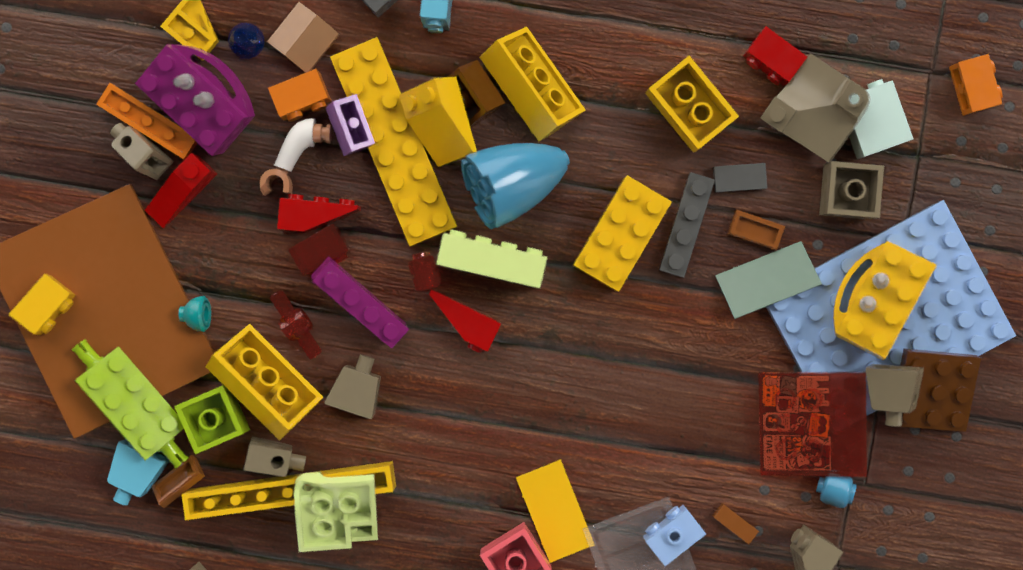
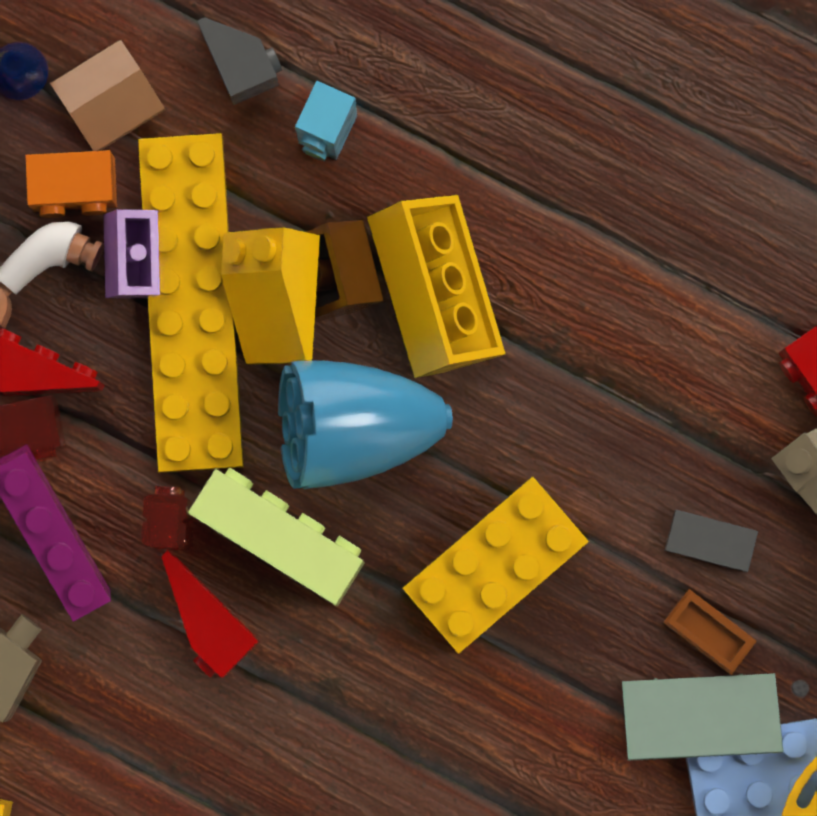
camera: 15 degrees right, 5 degrees down
yellow brick [645,56,739,153] -> none
dark grey plate [659,172,715,278] -> none

